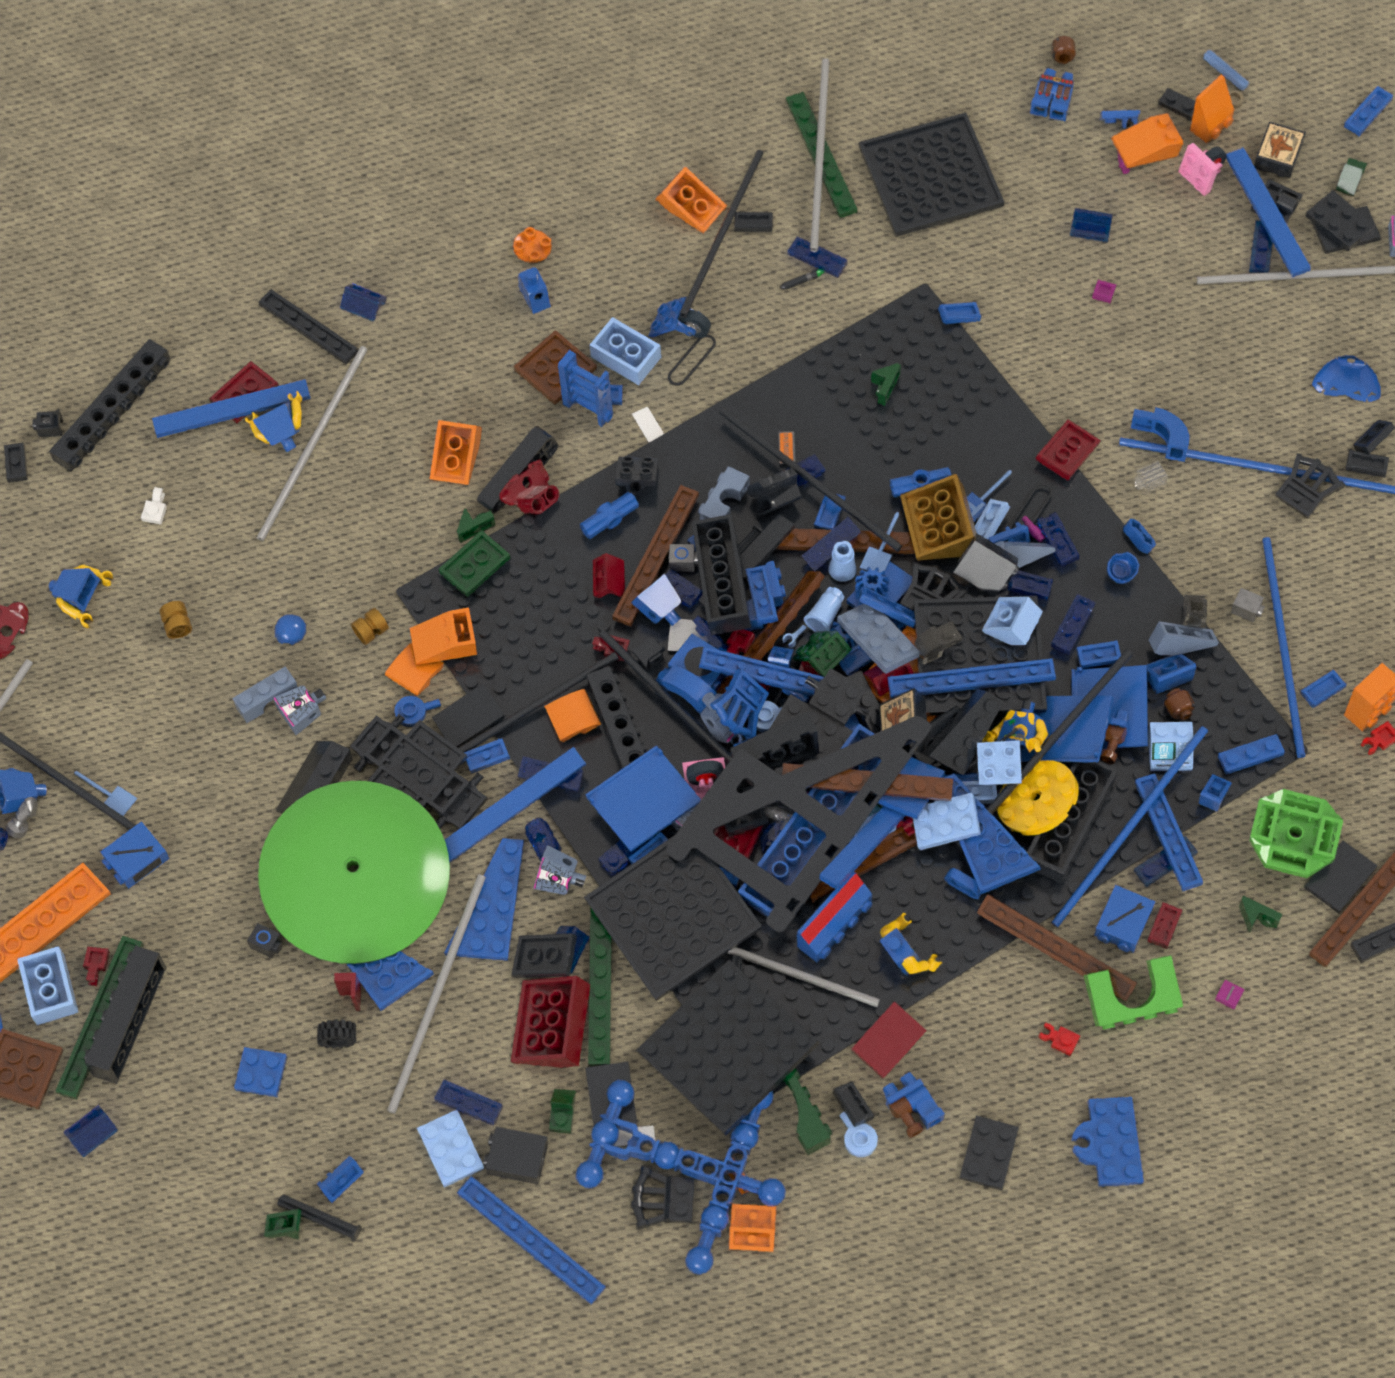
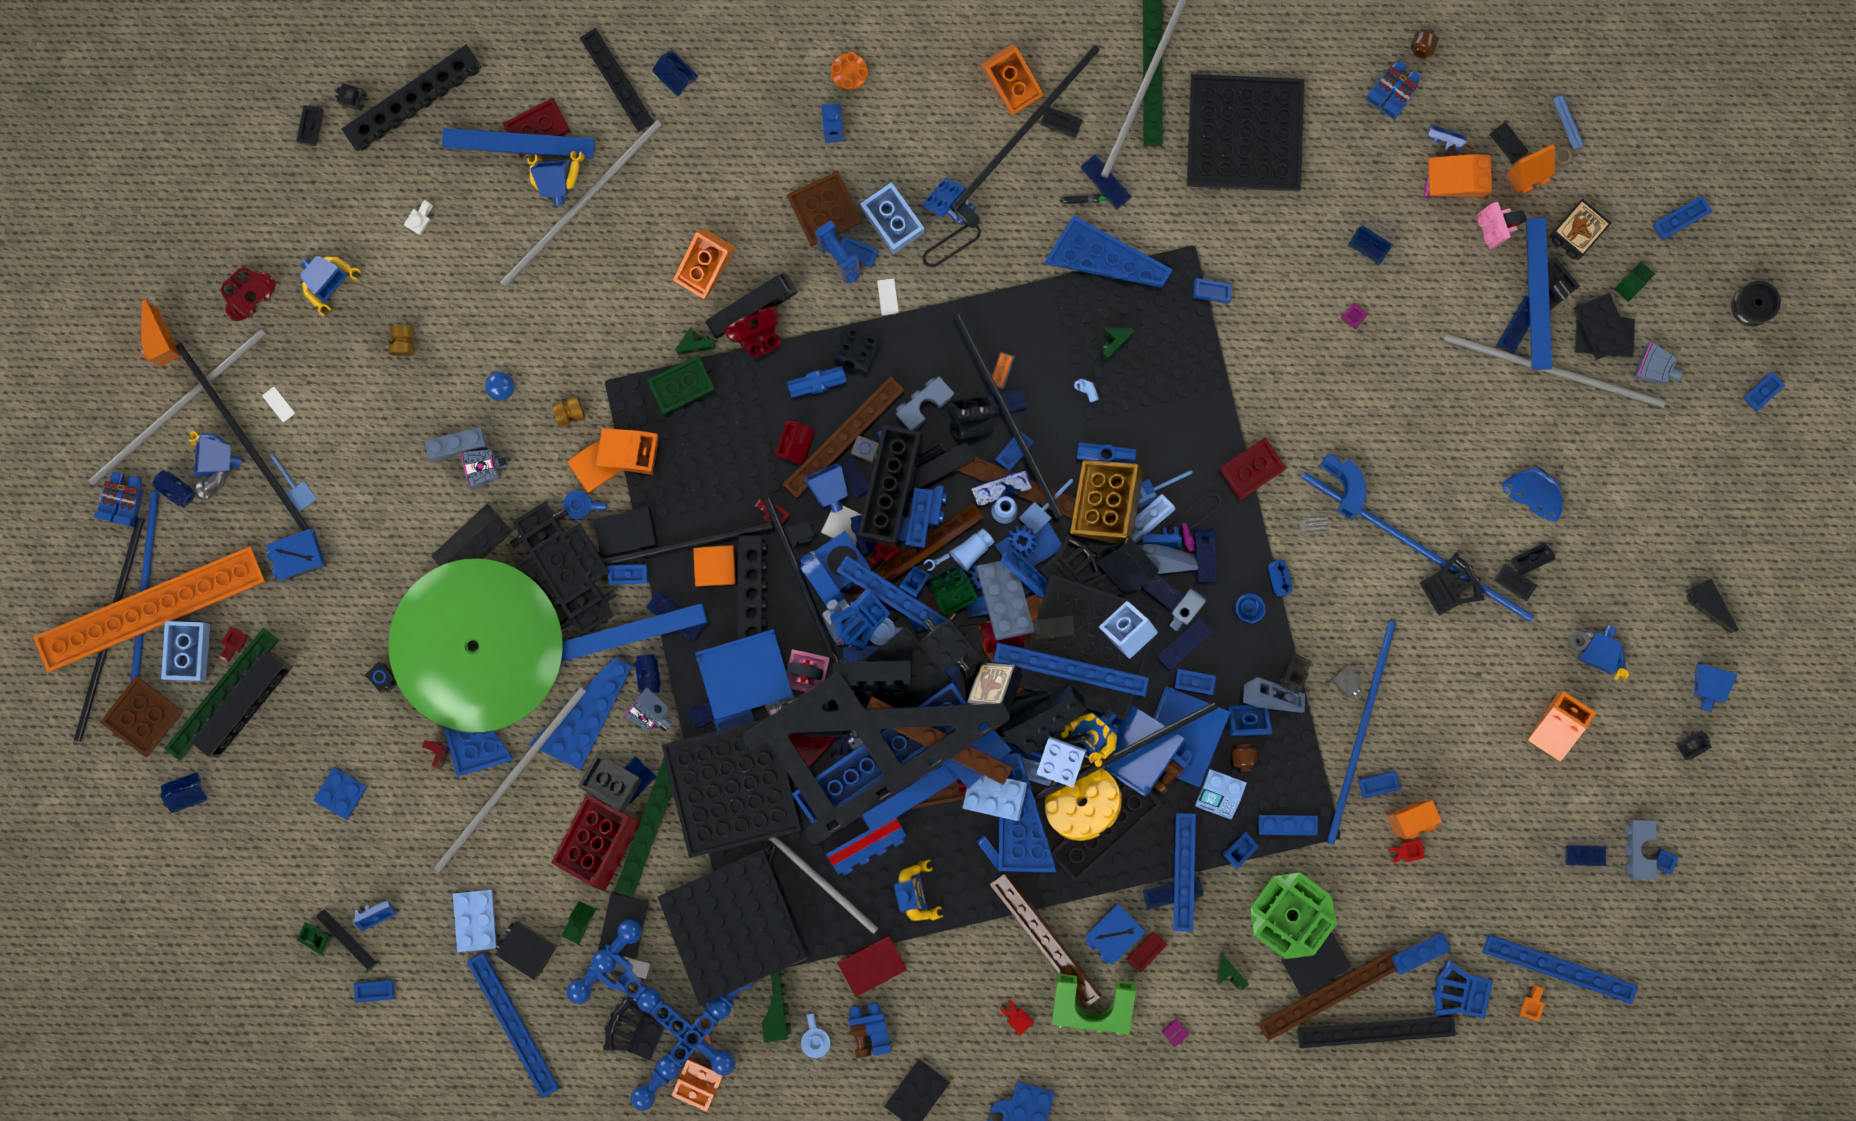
camera: 20 degrees right, 20 degrees up
black tyre [317,1019,356,1049] -> none
clear blue plate [434,1079,503,1126] -> none
black plate [832,1081,874,1127] -> none
blue piece [1051,726,1208,928] -> none
none -> white sticker [262,387,295,422]
none -> blue tile [354,979,395,1003]
none -> blue wing [1045,215,1172,288]
none -> light blue arm [1074,379,1099,403]
none -> sand blue torso [1168,588,1206,631]

